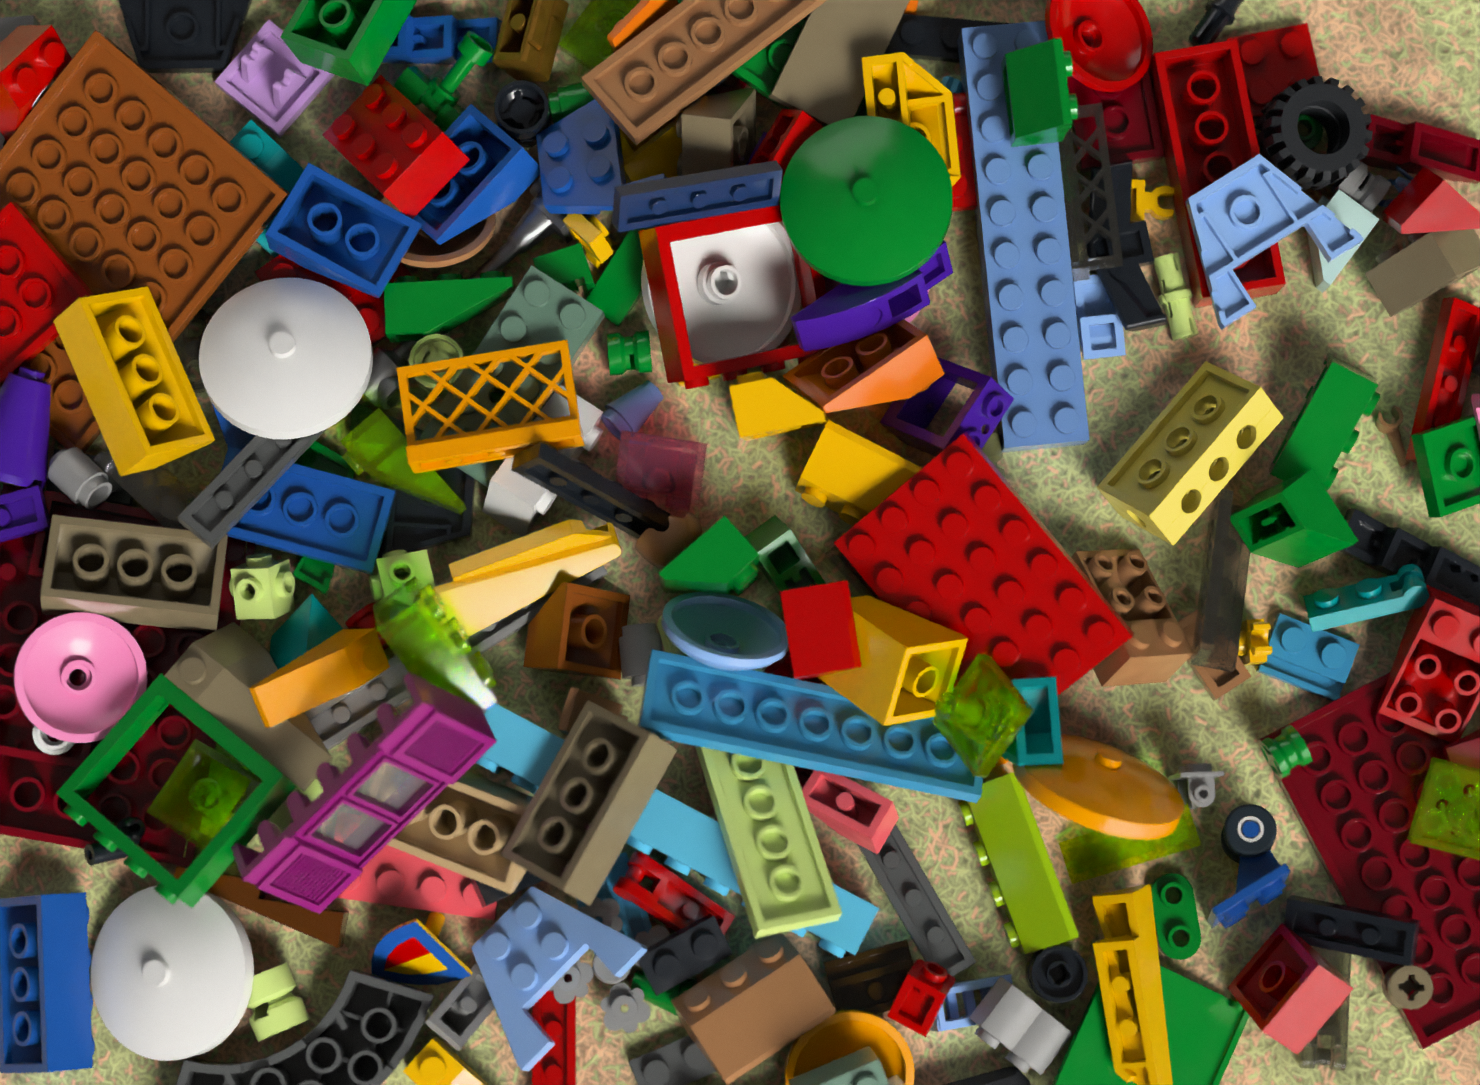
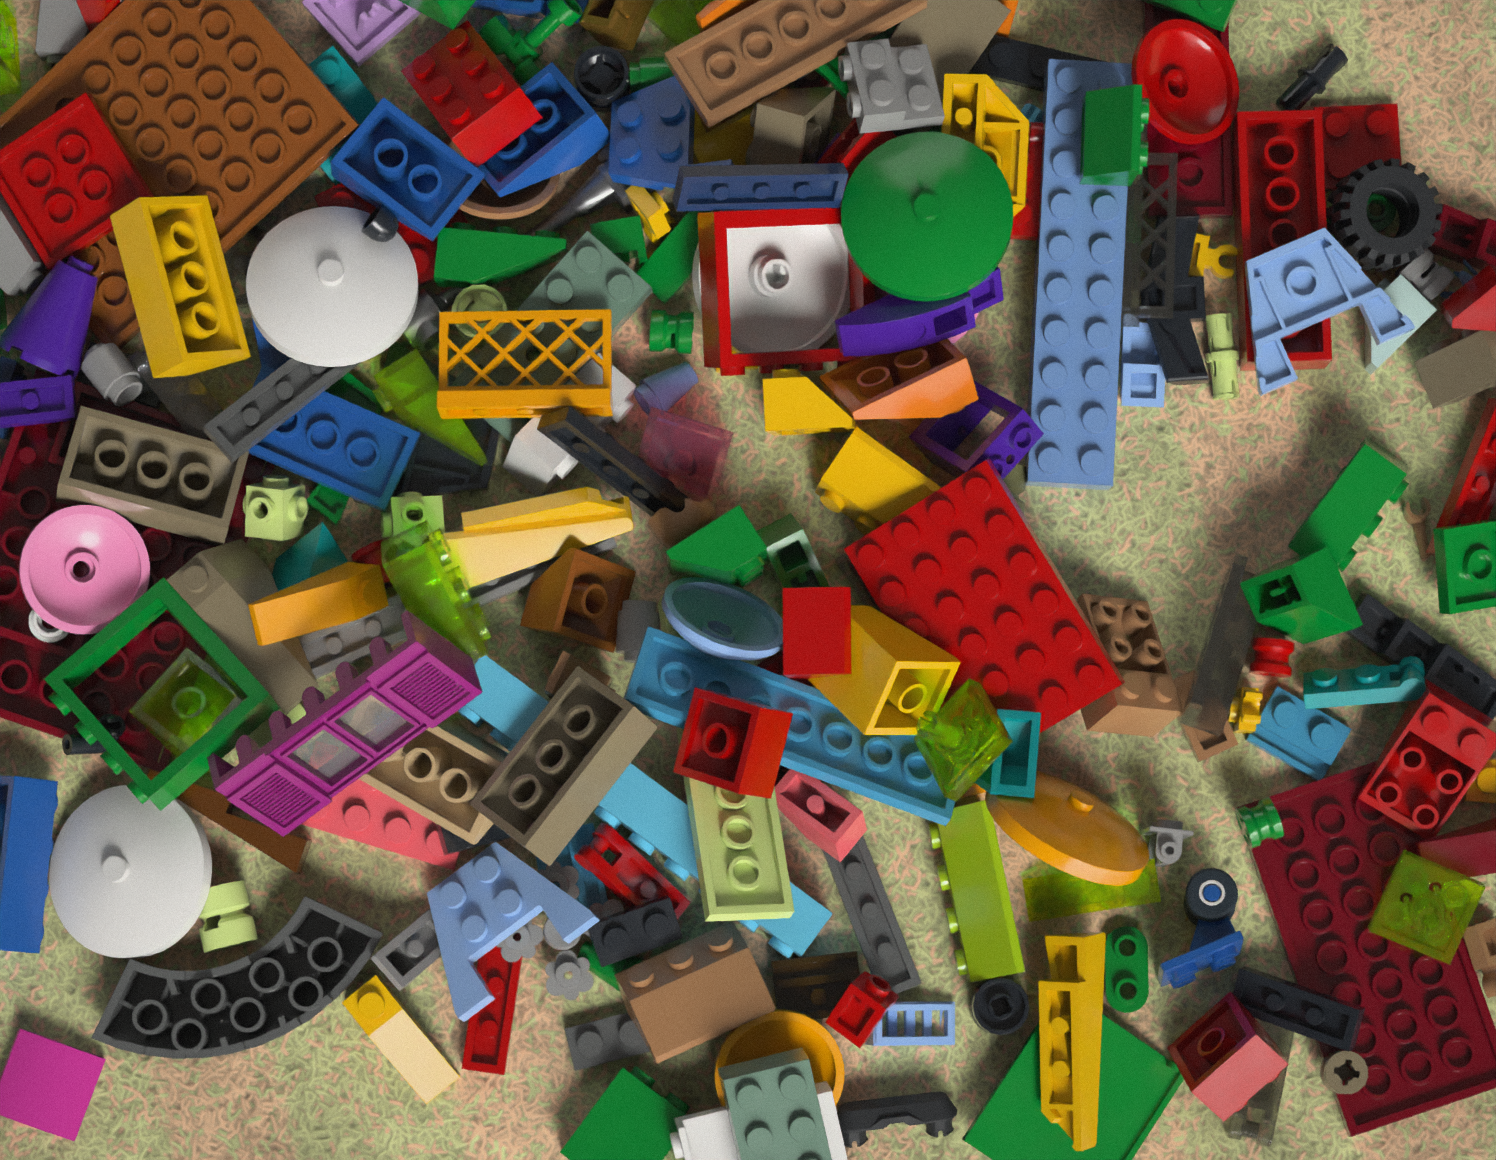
camera: 10 degrees right, 0 degrees up
shield [371,912,473,985] -> none
light grey brick [969,976,1073,1075] -> none
light yellow brick [1097,361,1284,546] -> none
none -> black hinge [361,204,399,242]
none -> red slope [673,687,793,799]
none -> light grey plate [838,39,945,134]
none -> red wheel [1249,638,1295,678]

